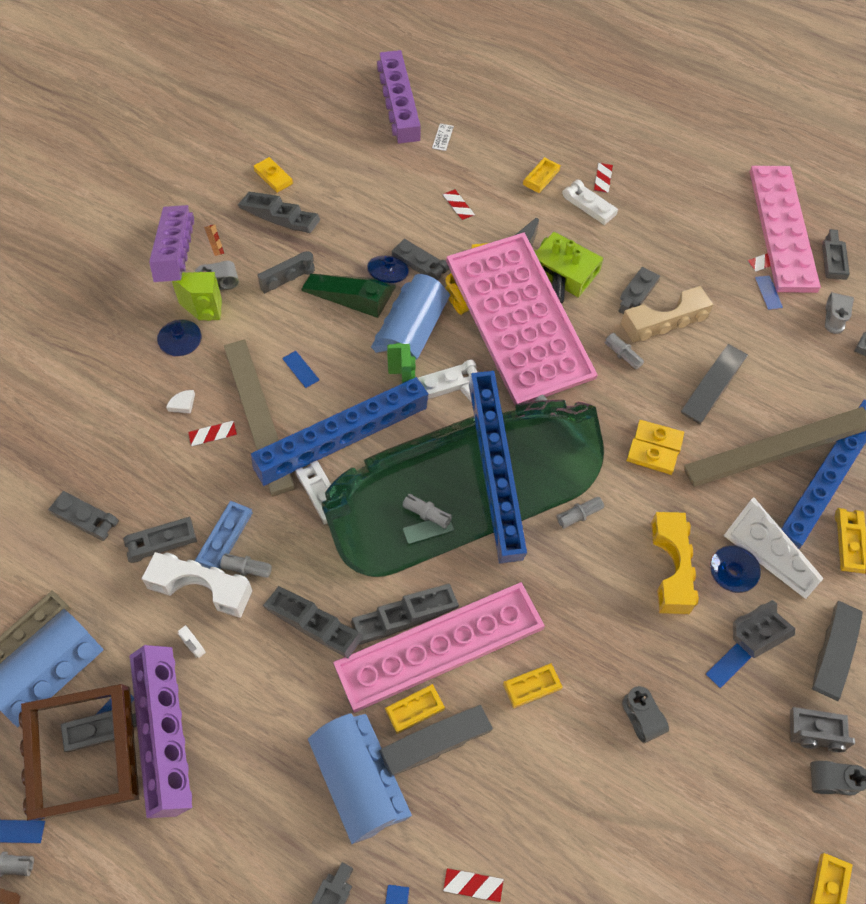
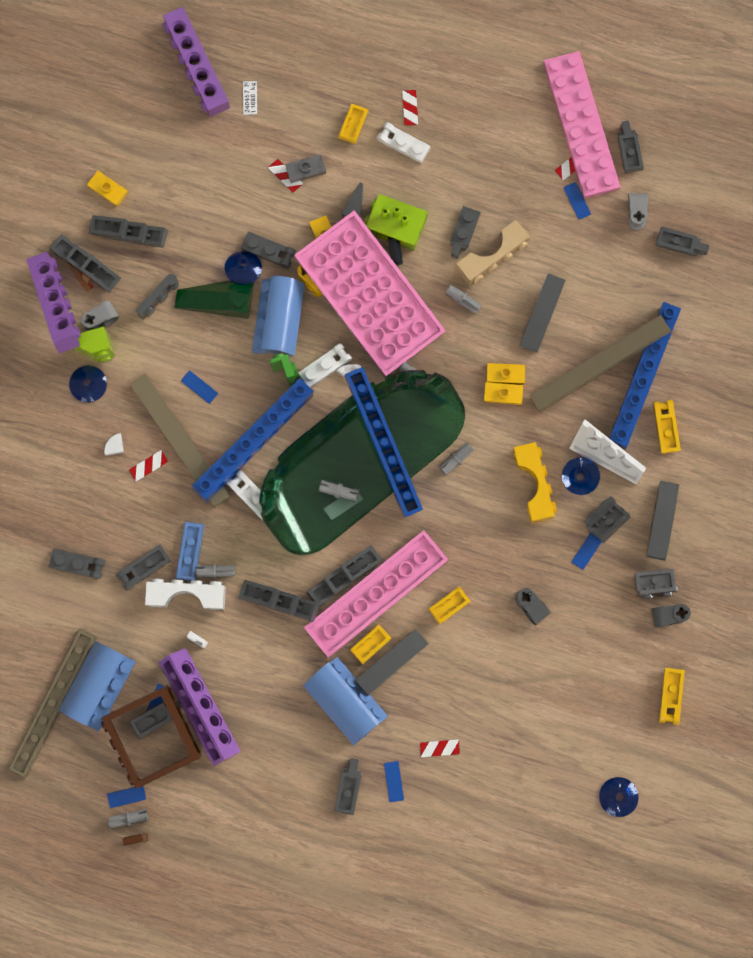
camera: 10 degrees left, 20 degrees up
none -> dark grey slope [50,234,121,293]
none -> flat silver plate [285,154,326,183]

